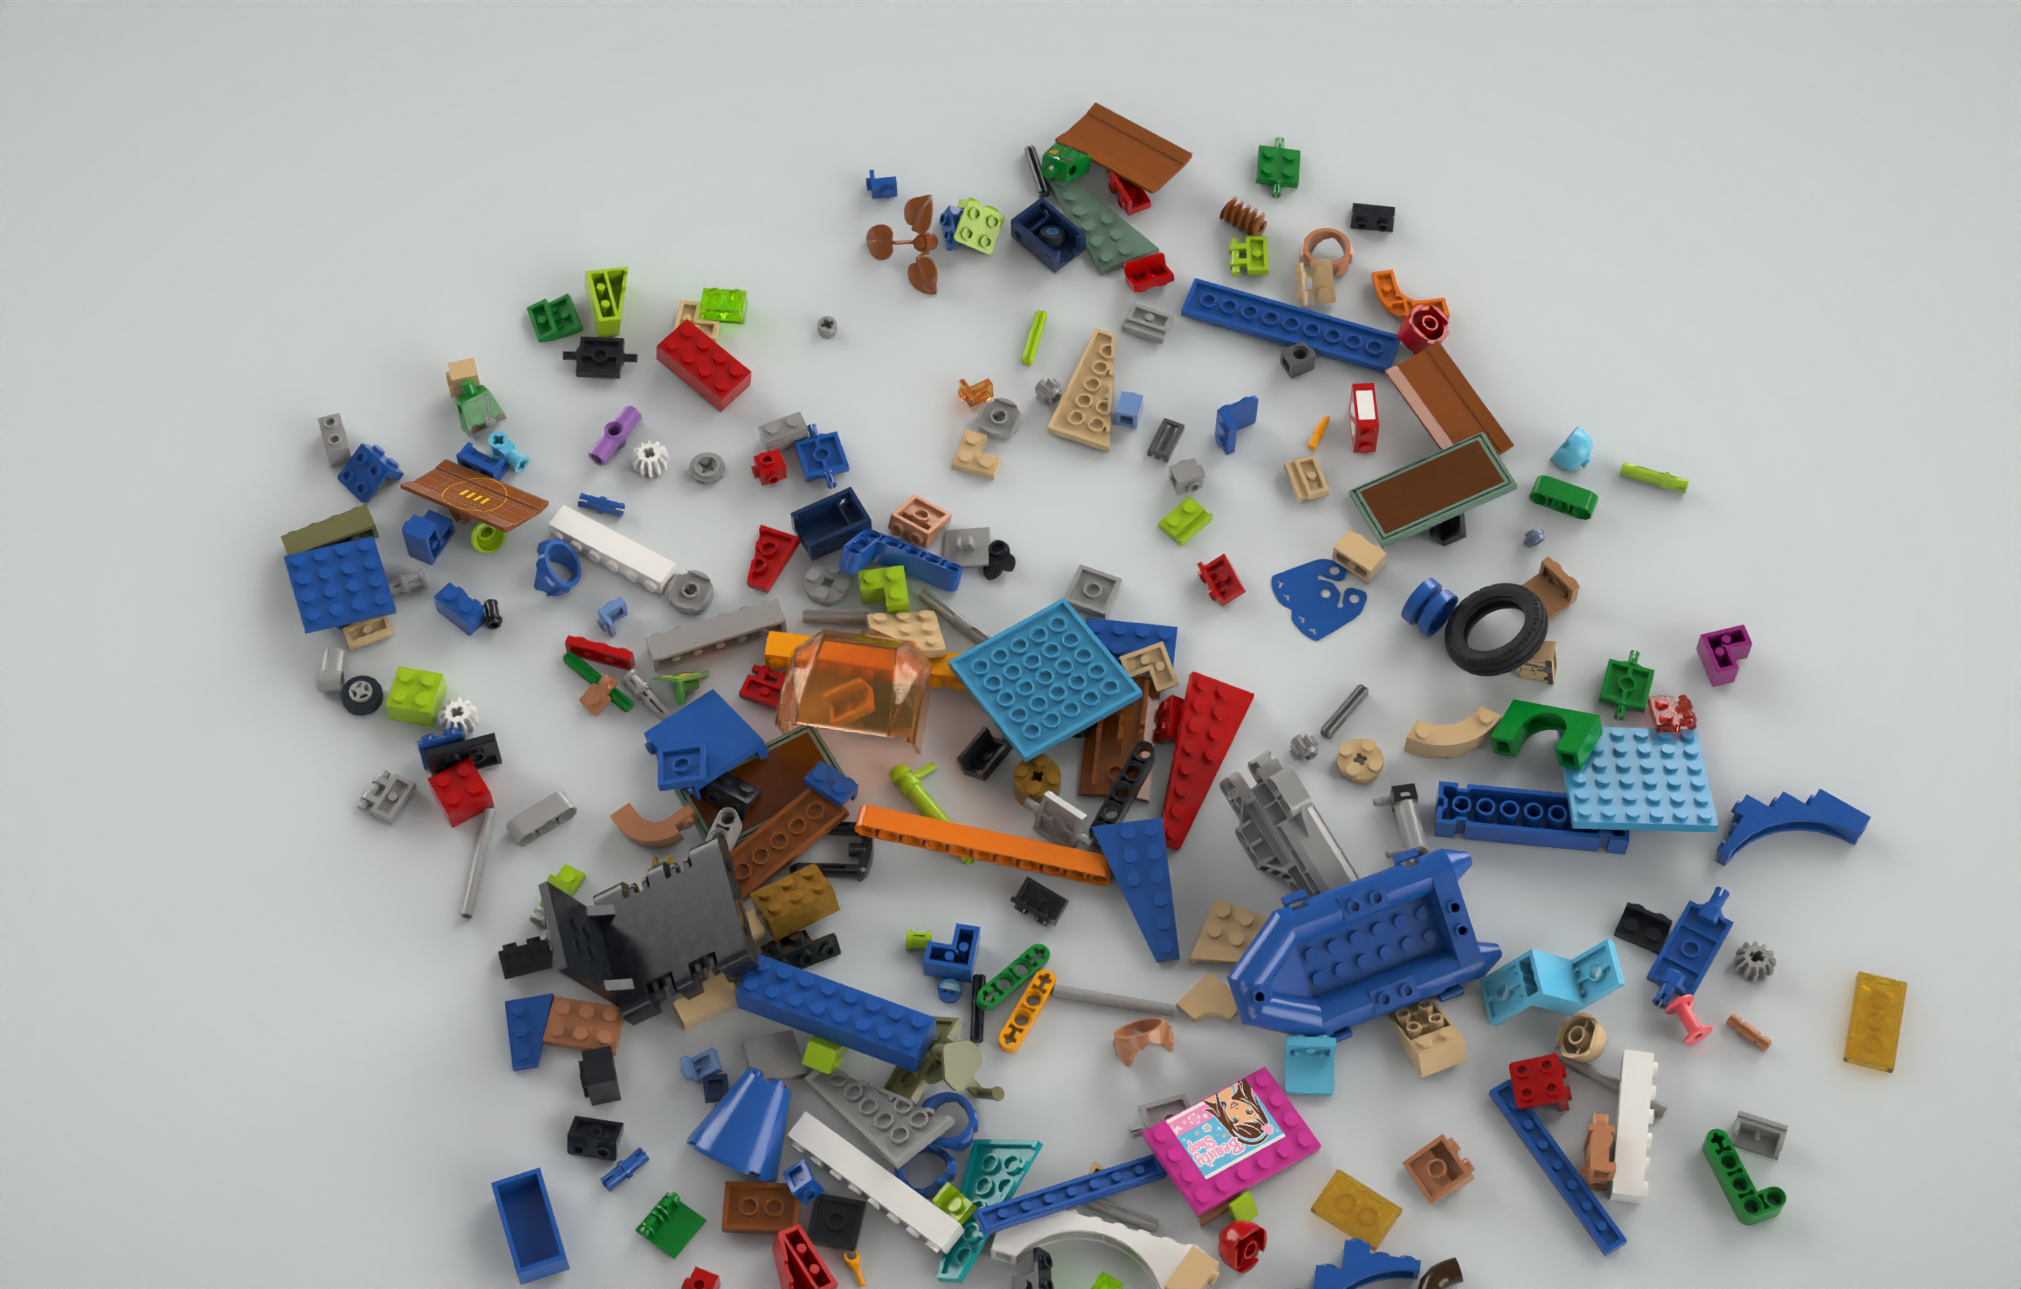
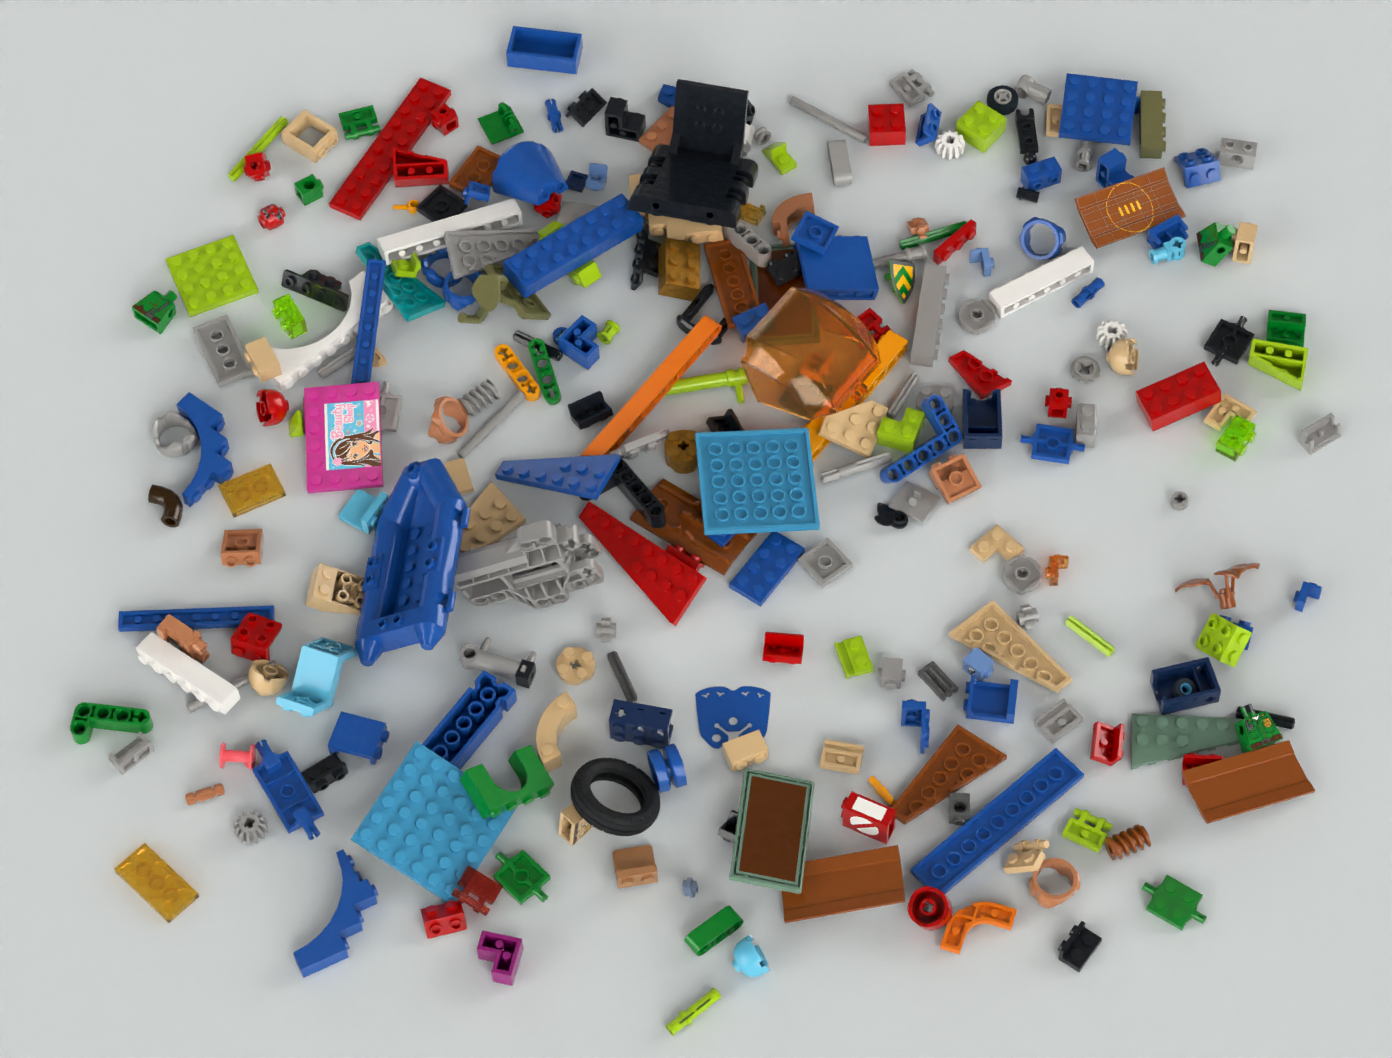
camera: 120 degrees right, 0 degrees up
black tile [425,733,502,776] -> none
medium lavender piece [588,405,642,466] -> none
tan plate [1119,641,1179,693] -> none
none -> blue panel [328,711,389,765]
none -> red bracket [420,900,467,939]
none -> light grey piece [457,379,500,416]
none -> dark blue piece [609,699,673,749]
none -> dark orange wing [891,724,1007,824]
none -> blue panel [963,675,1019,724]
none -> black plate [1015,108,1038,165]
none -> tan cylinder [1106,338,1139,375]
none -> light grey hinge [1299,413,1341,455]

